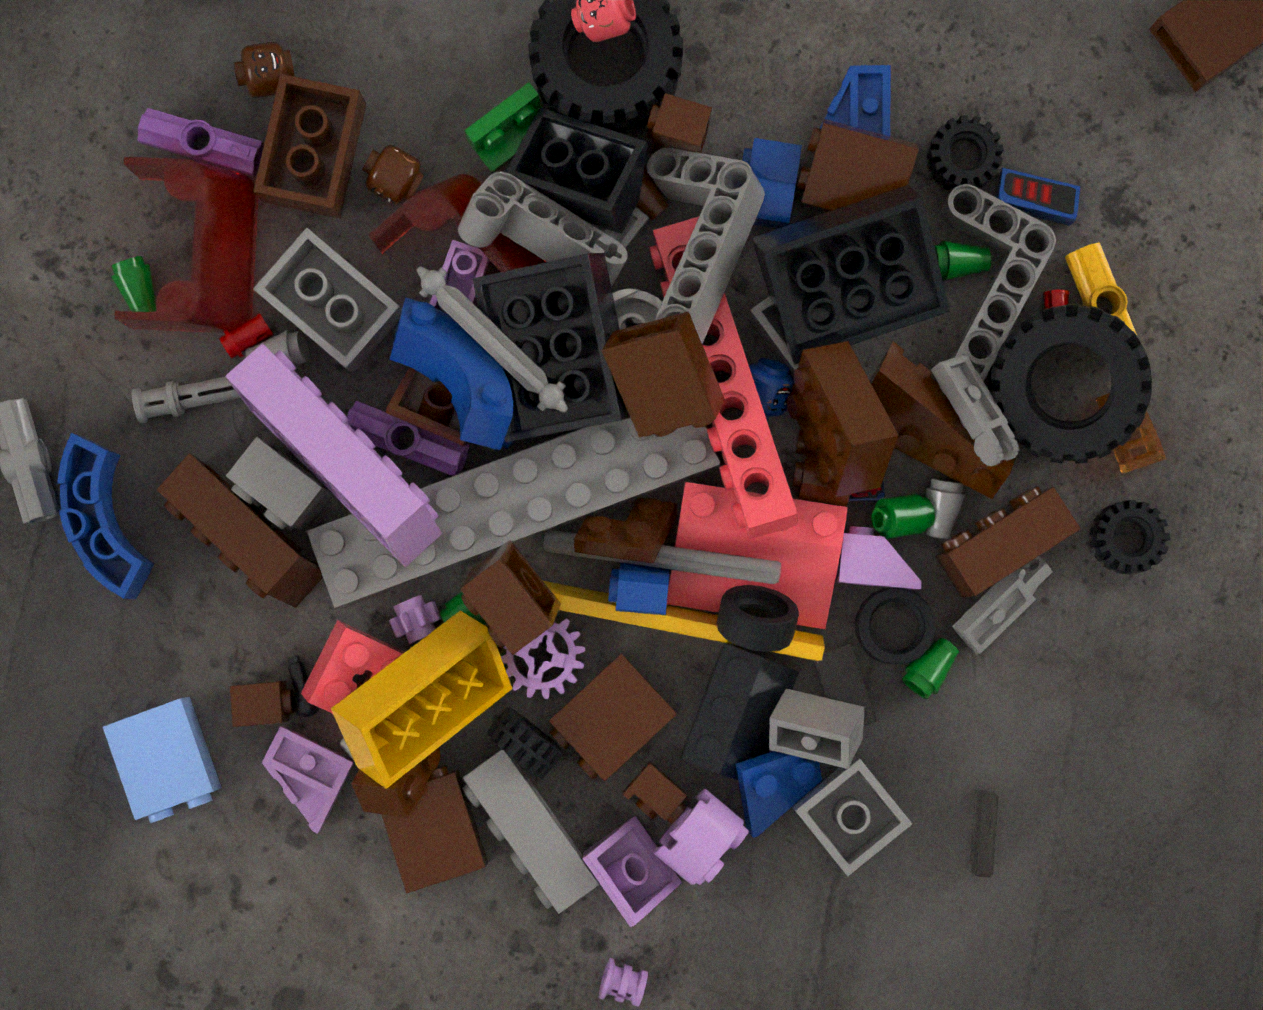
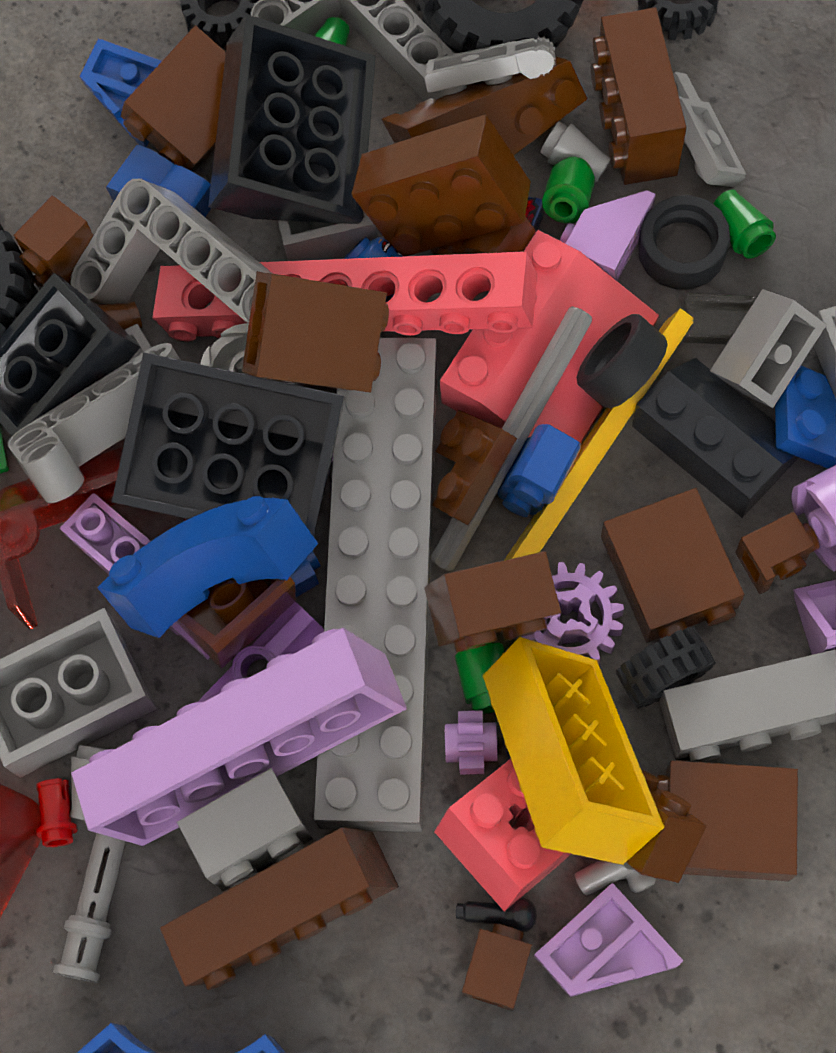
camera: 60 degrees left, 15 degrees down
light grey wheel [417,266,568,413] -> none

